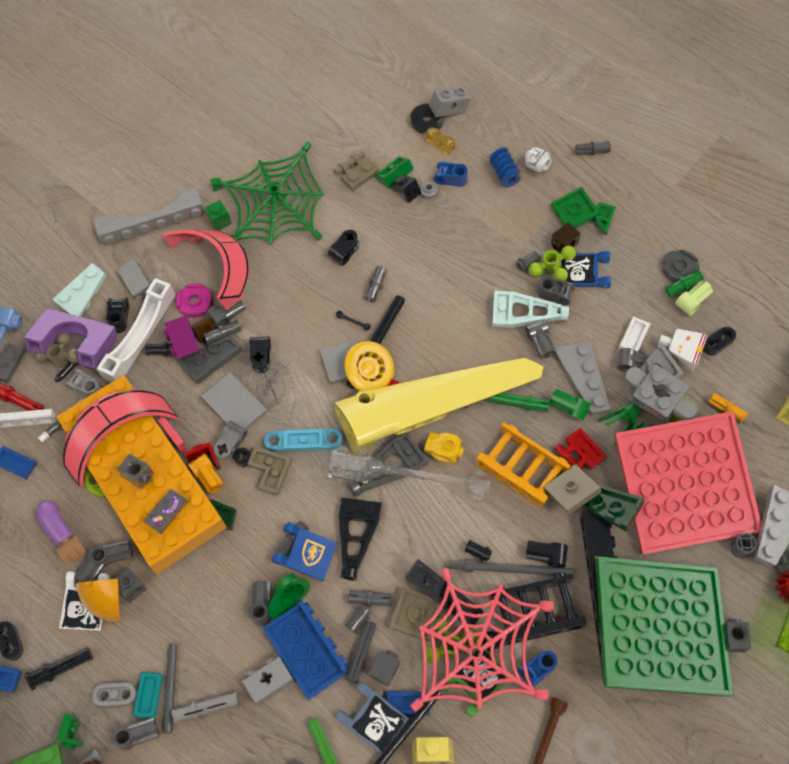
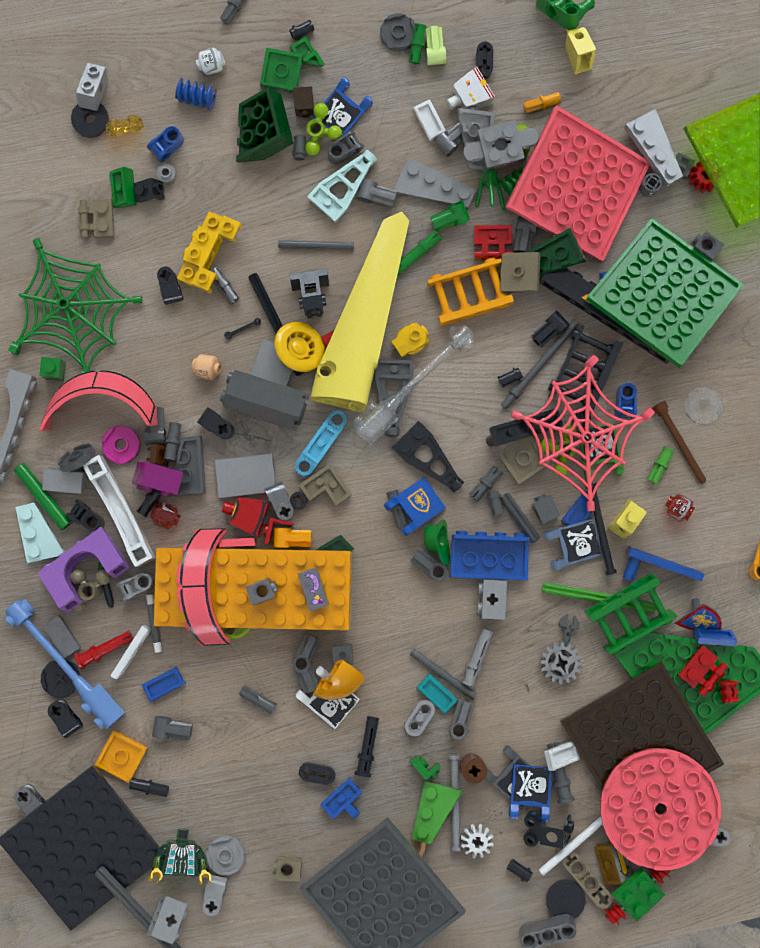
camera: 60 degrees left, 20 degrees up
medium lavender piece [36,500,85,563] -> none
none -> green piece [14,463,72,531]
none -> dark grey tile [58,443,95,472]
none -> clear red head [150,502,180,530]
none -> yellow bracket [177,211,243,294]
none -> light nougat head [192,354,222,380]
none -> dark grey brick [220,370,309,432]
none -> red torso [222,497,270,538]
none -> dark green wedge [236,87,294,163]
none -> dark grey axle [239,686,277,715]
none -> dark grey bar [278,240,354,250]
none -> black pin [289,19,314,40]
none -> black tile [289,269,330,319]
none -> dark grey piece [513,216,536,253]
none -> bright green axle [647,446,675,484]

